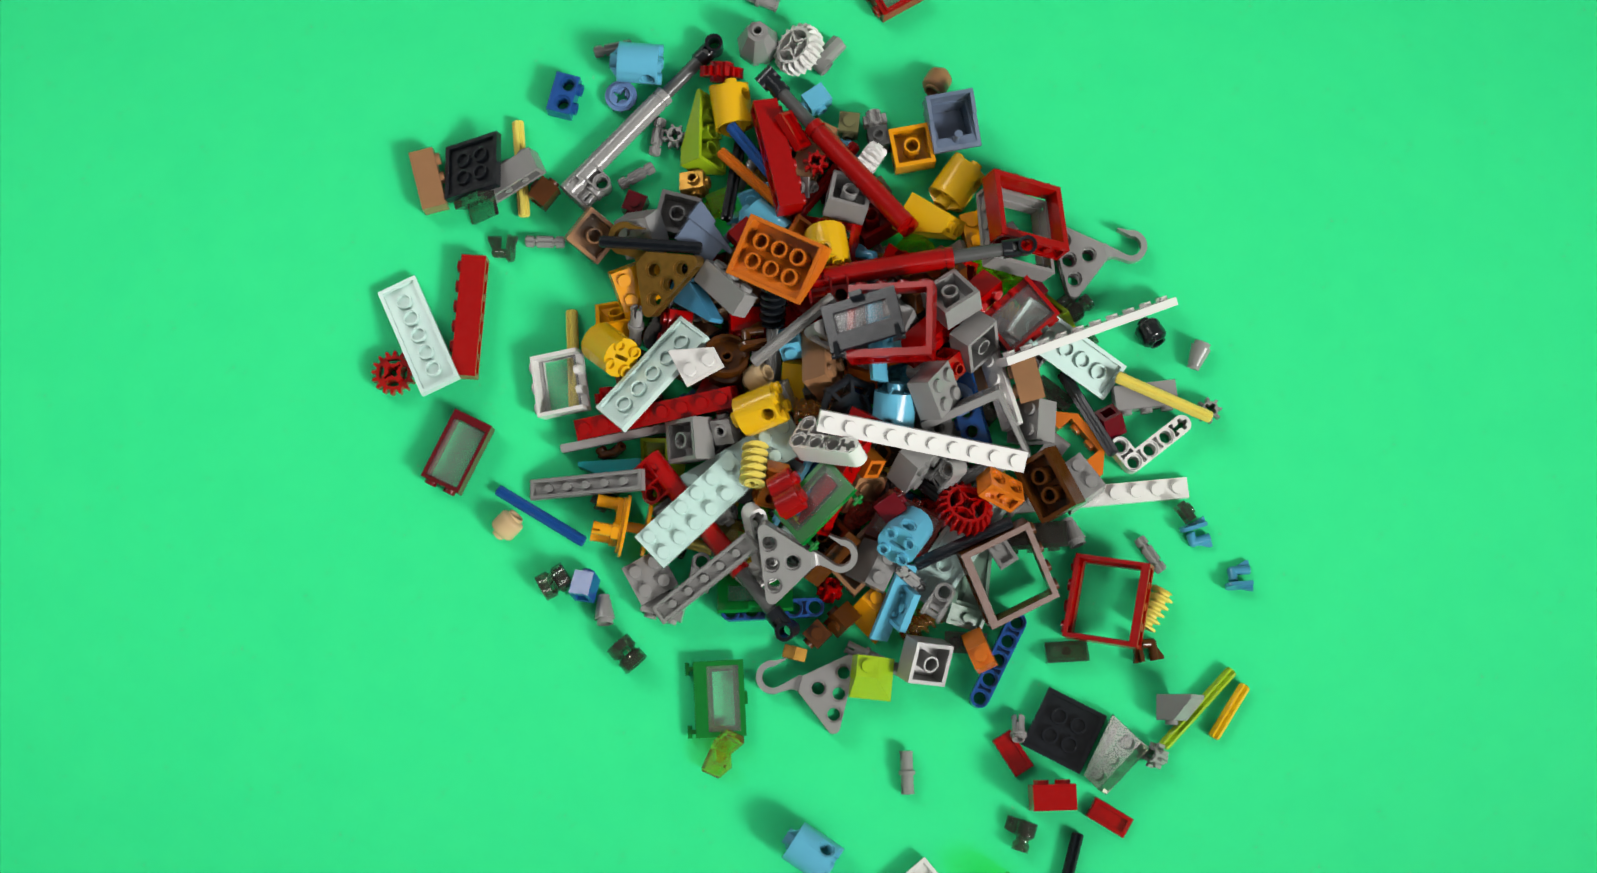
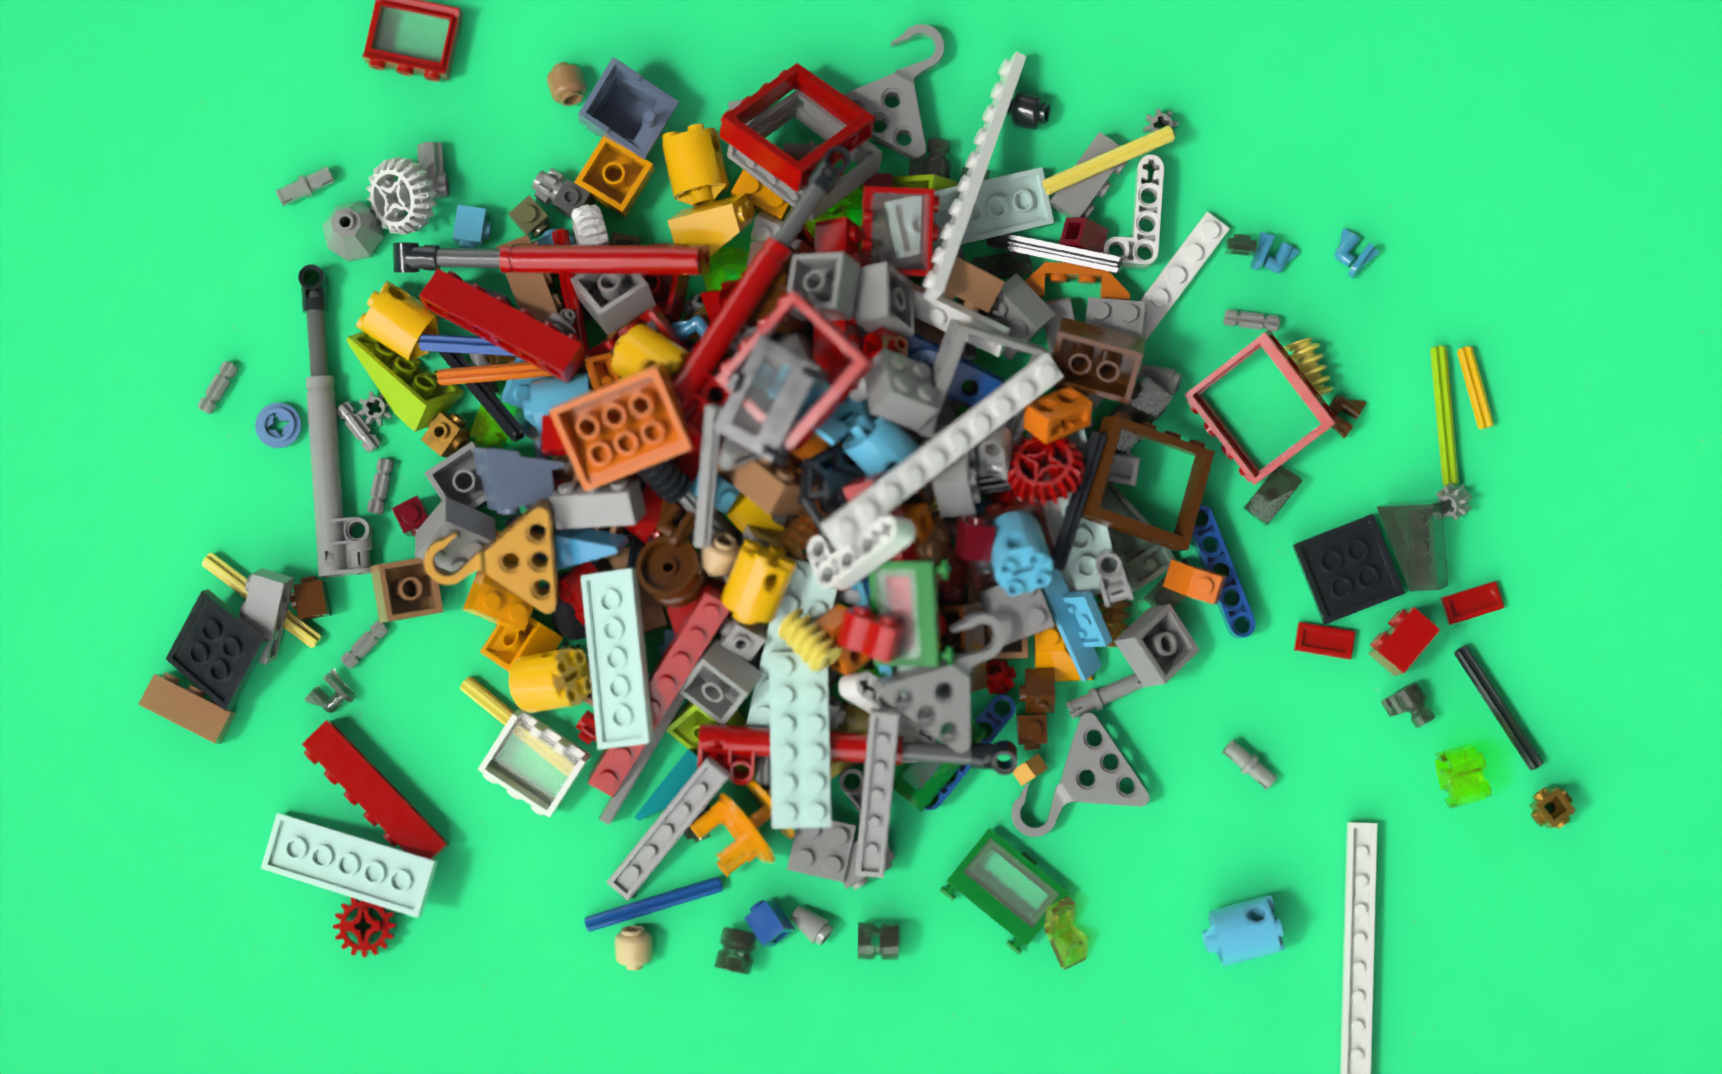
camera: 50 degrees left, 5 degrees up
window [421,409,495,496] -> none
clear smoke panel [454,190,499,224] -> none
blue brick [546,71,584,121] -> none
reddish brown arm [596,441,626,460] -> none
black axle [599,235,703,254] -> none
medium azure cylinder [609,41,664,85] -> none
light grey pin [628,304,644,346] -> none
white wing [668,347,724,387] -> none
red gear [700,61,744,84] -> none
red tile [774,110,812,152] -> none
red gear [803,150,828,177] -> none
lime slope [848,654,895,702] -> none
light grey axle [895,564,926,592] -> none
light grey pin [1010,714,1027,743] -> none
light grey slope [1156,694,1204,725] -> none
light grey cone [1187,339,1211,371] -> none

